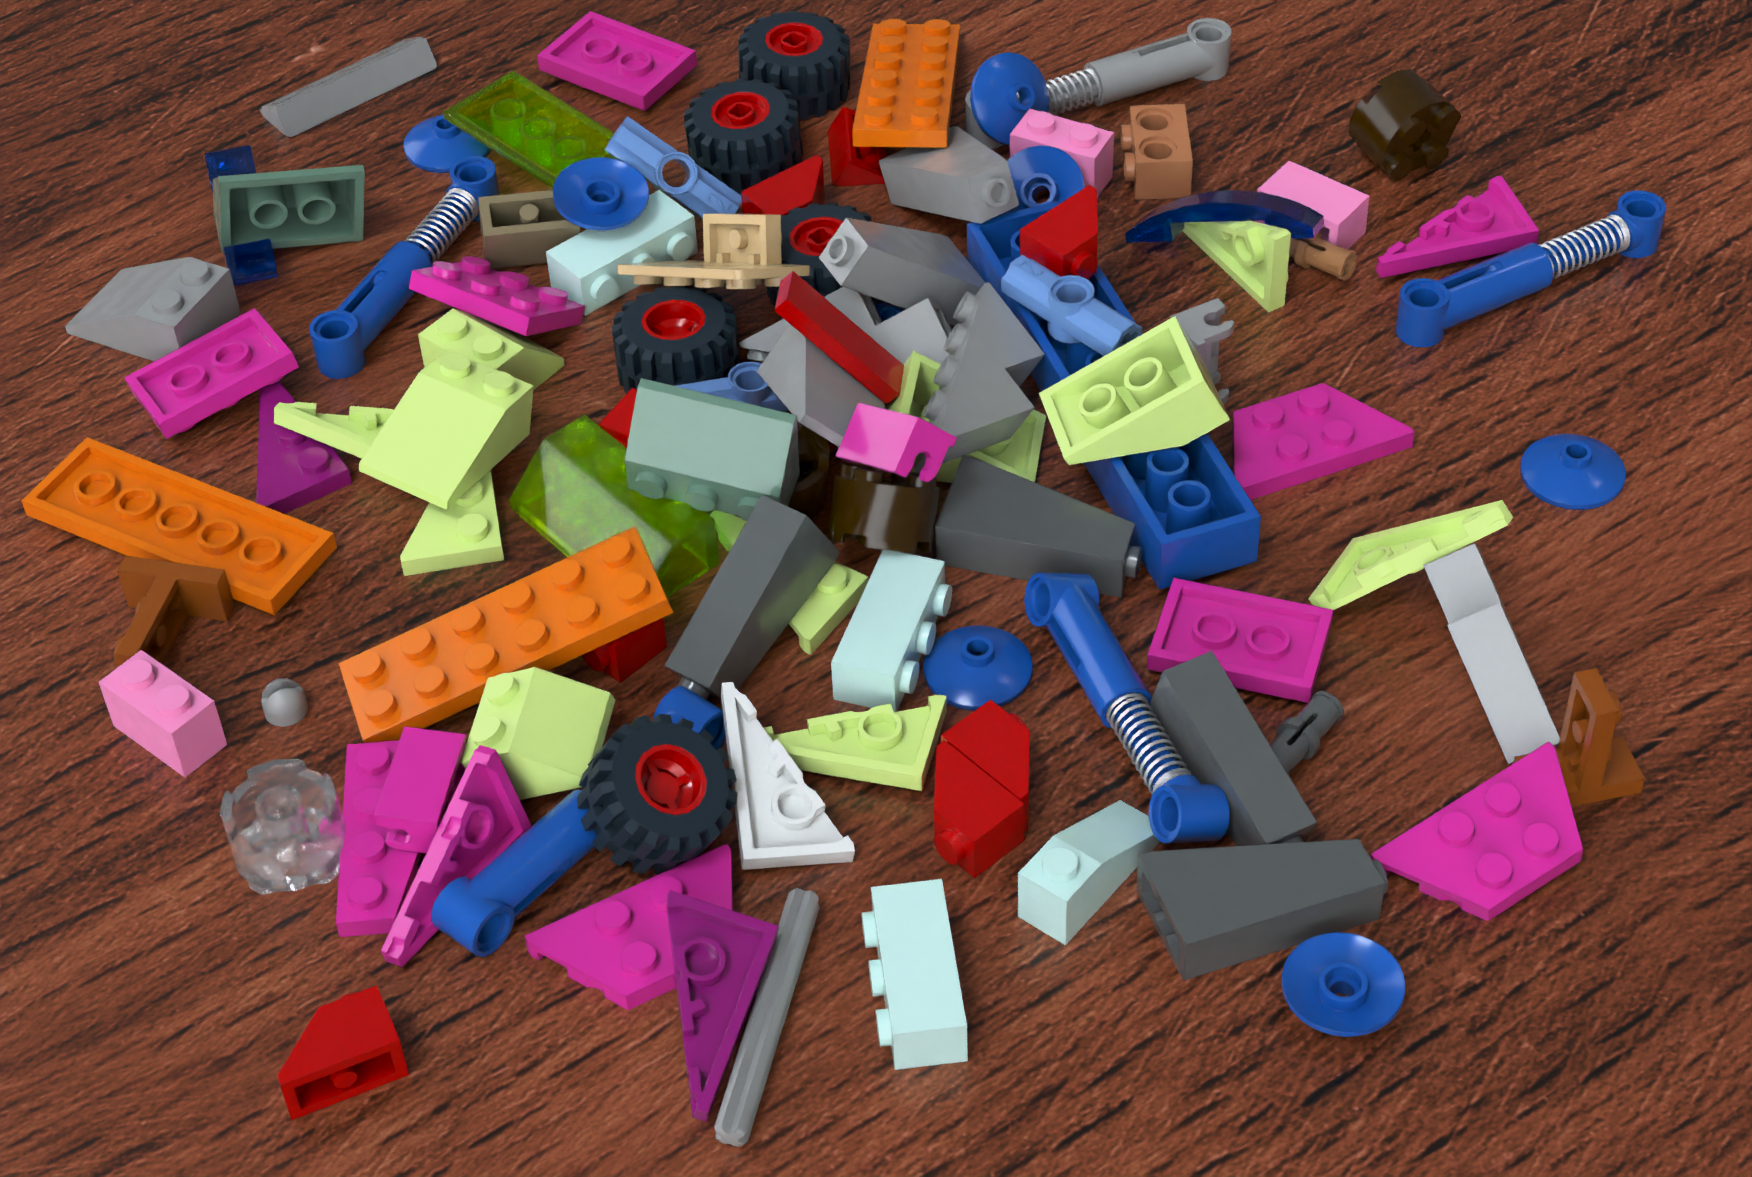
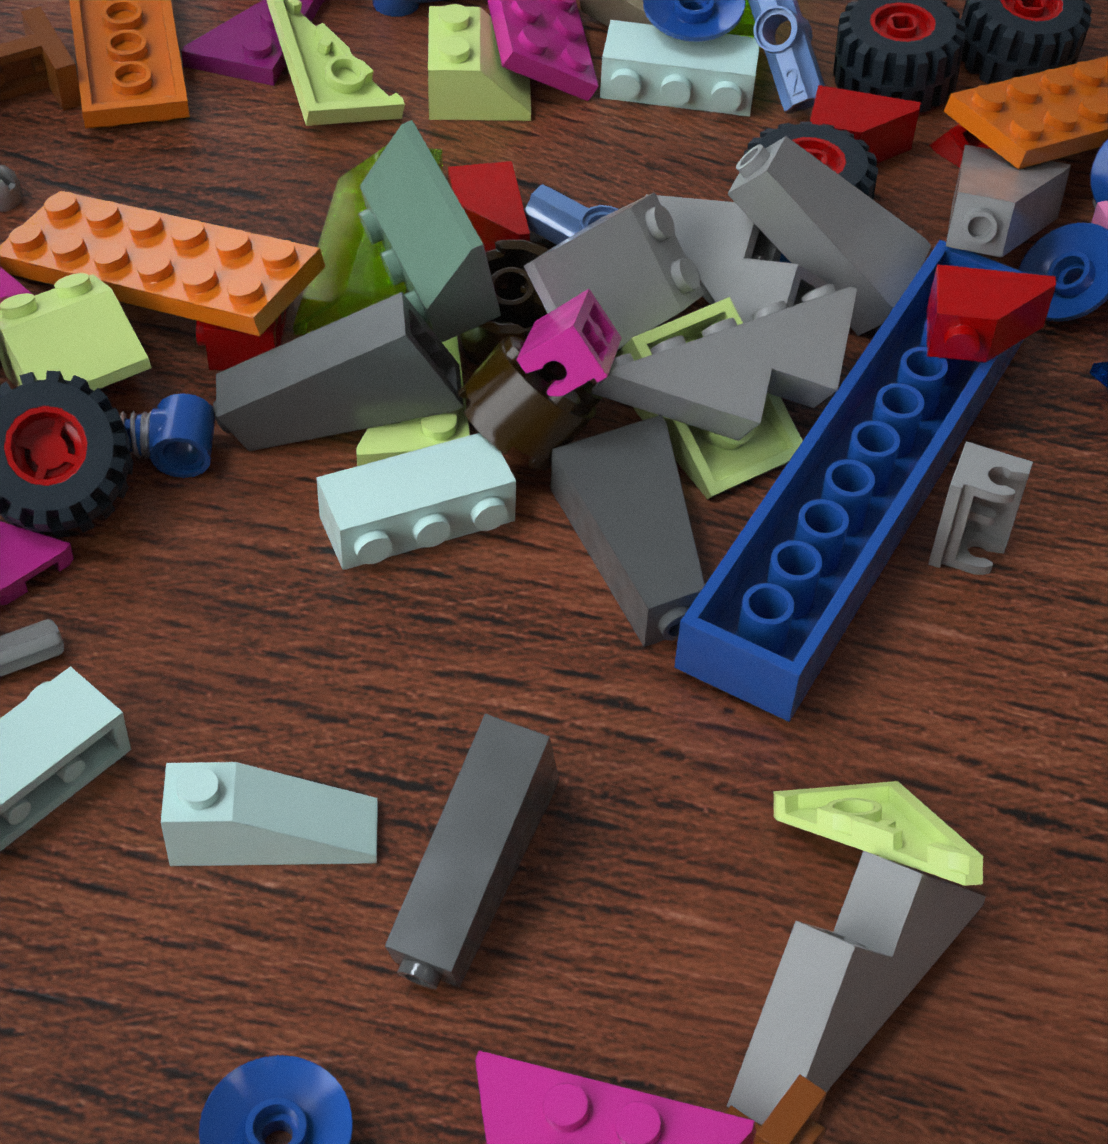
camera: 45 degrees right, 5 degrees up
yellowish green slope [359,349,534,510] -> none
yellowish green wing [400,470,504,576] -> none
black wheel [612,286,740,394] -> none
tan bracket [617,213,810,289] -> none
white wing [721,682,855,870] -> none
yellowish green wing [764,695,947,791] -> none
red tile [774,271,904,404] -> none
blue dish [923,625,1032,711] -> none
red slope [934,740,1025,878] -> none
red slope [941,699,1030,831] -> none
medium blue piece [1001,255,1143,356] -> none
blue piece [1024,572,1230,844] -> none
yellowish green slope [1039,316,1230,465] -> none
dark grey slope [1136,839,1388,981] -> none
dark pink plate [1147,578,1334,703] -> none
dark pink wing [1232,383,1415,500] -> none
dark grey pin [1270,691,1344,774] -> none

